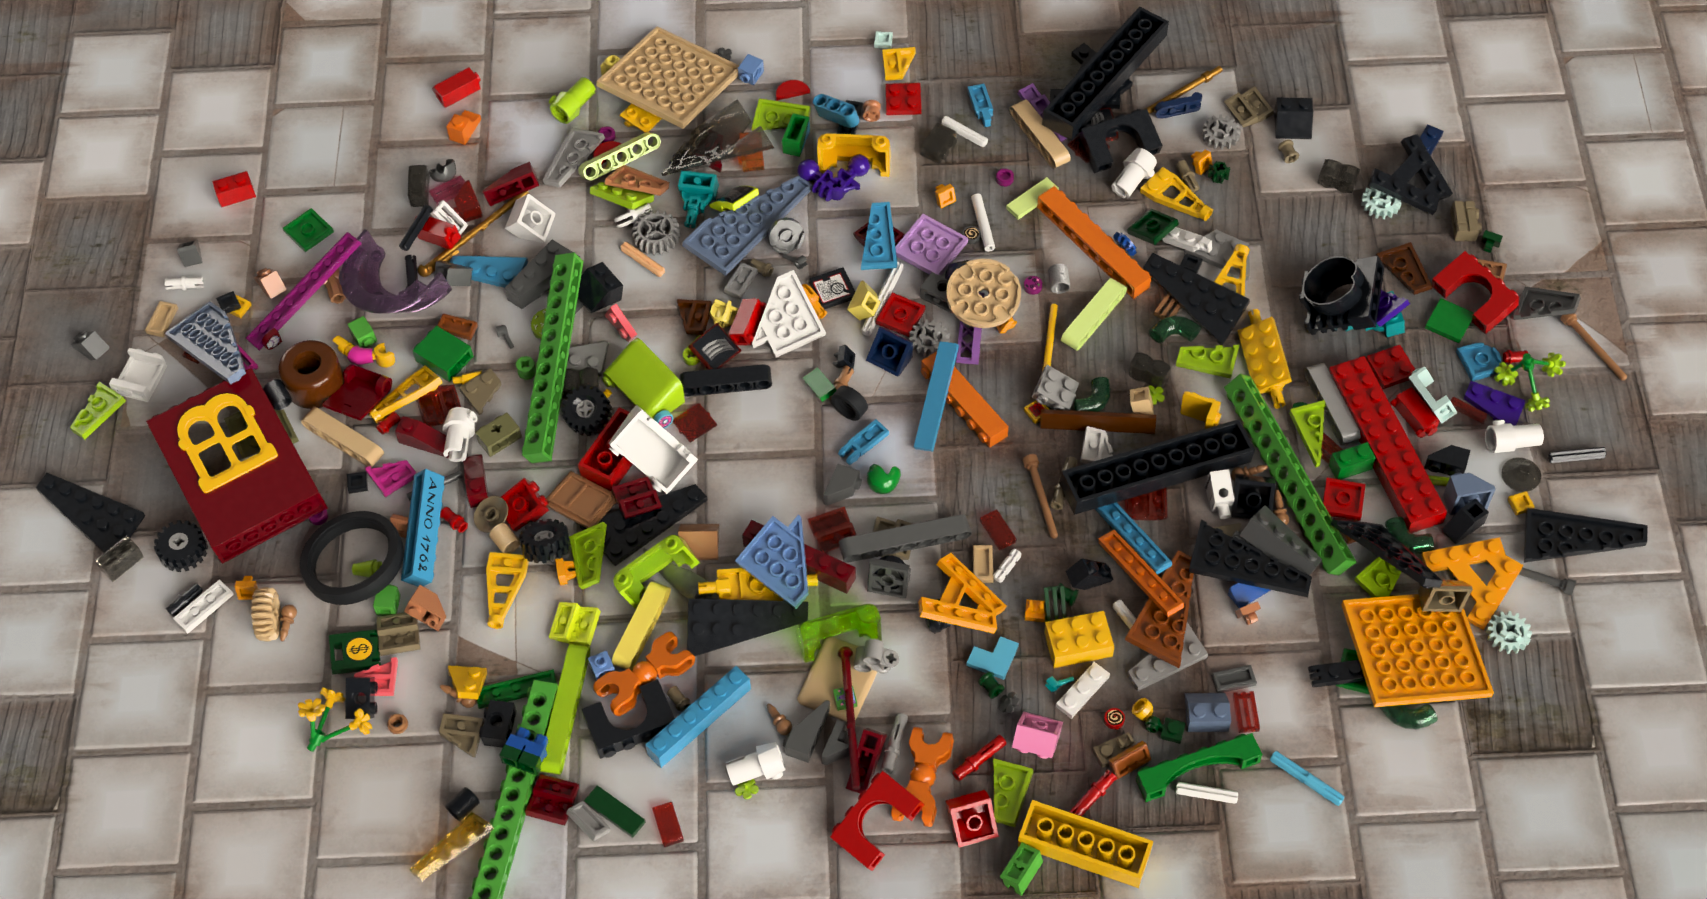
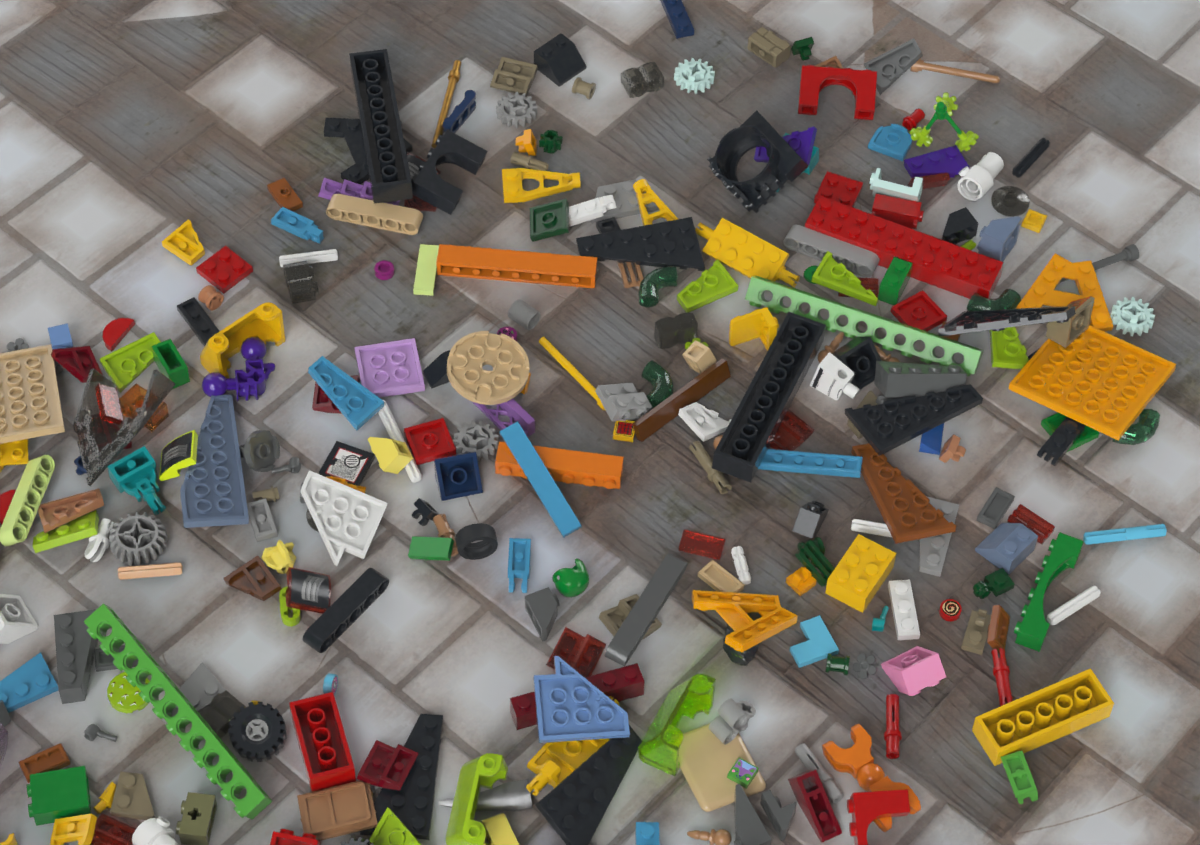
camera: 50 degrees left, 5 degrees down
bright green wheel [516,356,536,380] -> none
black slope [578,262,623,313] -> none
lime windscreen [602,337,685,419] -> none
coral wing [605,304,637,342] -> none
white windscreen [609,405,698,494] -> none
clear red piece [672,403,717,443] -> none
medium nougat slope [678,524,719,560] -> none
red brick [728,298,767,345] -> none
dark azure beam [813,94,860,128] -> none
dark red bar [838,646,861,790] -> none
dark grey piece [867,555,911,598] -> none
light aqua tile [874,31,893,49] -> none
dark grey brick [920,272,952,313] -> none
light orange tile [935,184,956,208] -> none
red slope [945,790,999,848] -> none
tile [962,226,981,244] -> none
white piece [971,194,995,252] -> none
lime wing [993,758,1033,827] -> none
medium nougat piece [1022,454,1058,539] -> none
yellowish green beam [1061,278,1127,351] -> none
orange plate [1098,529,1184,617] -> none
white piece [1111,148,1157,198] -> none
blue gear [1113,232,1137,256] -> none
yellow tile [1132,698,1153,721] -> none
black plate [1368,134,1453,215] -> none
reddish brown wing [1376,242,1432,295] -> none
green tile [1425,298,1474,343] -> none
black slope [1442,499,1489,544] -> none
black wing [1524,508,1648,563] -> none
none -> dark red wing [51,346,103,383]
none -> clear red tile [95,384,123,425]
none -> dark orange plate [267,178,303,211]

